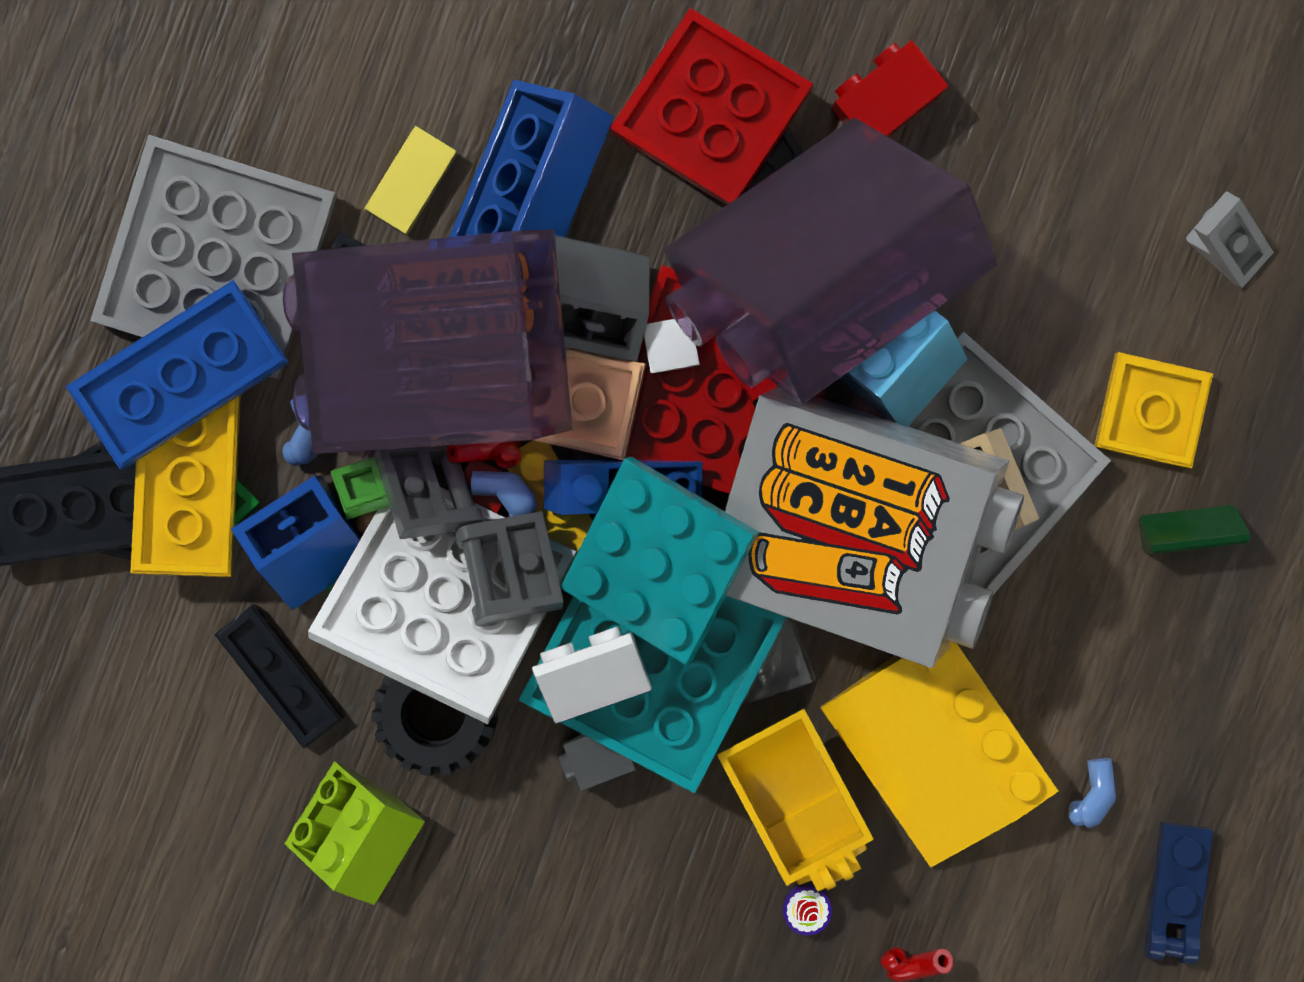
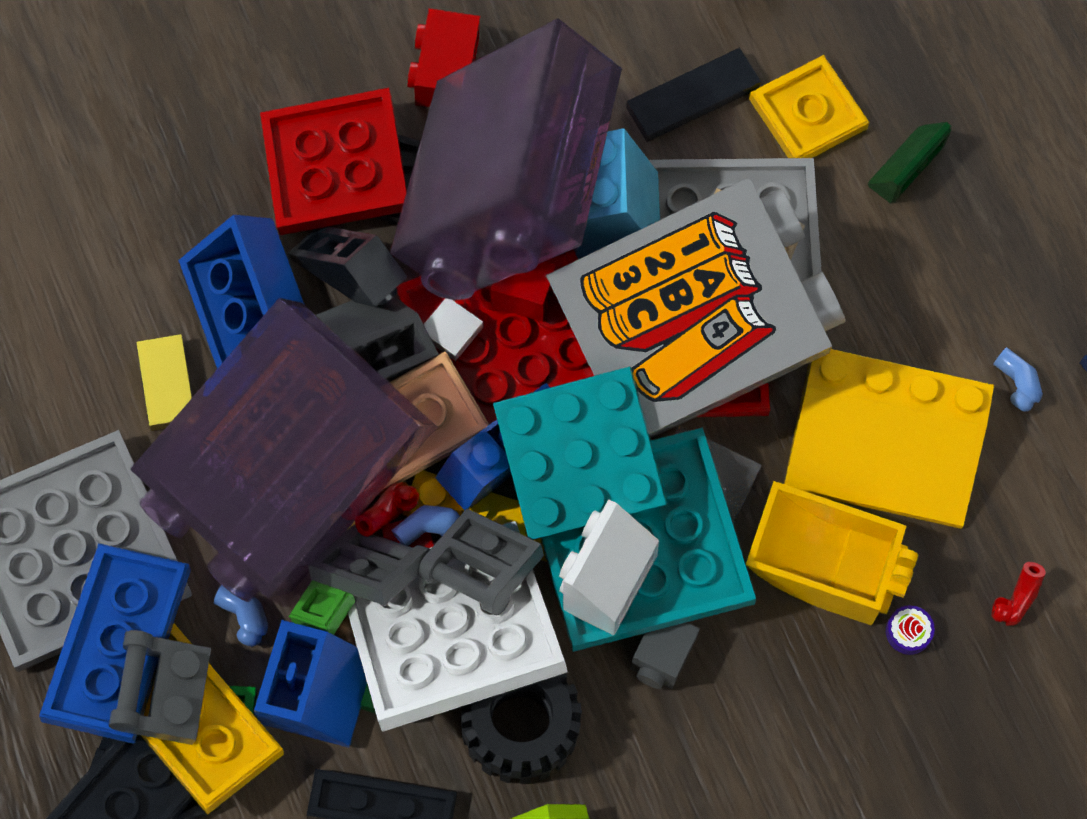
camera: 55 degrees left, 20 degrees down
none -> dark grey plate [109,630,211,745]
none -> black slope [288,227,407,307]
none -> black tile [626,47,761,142]

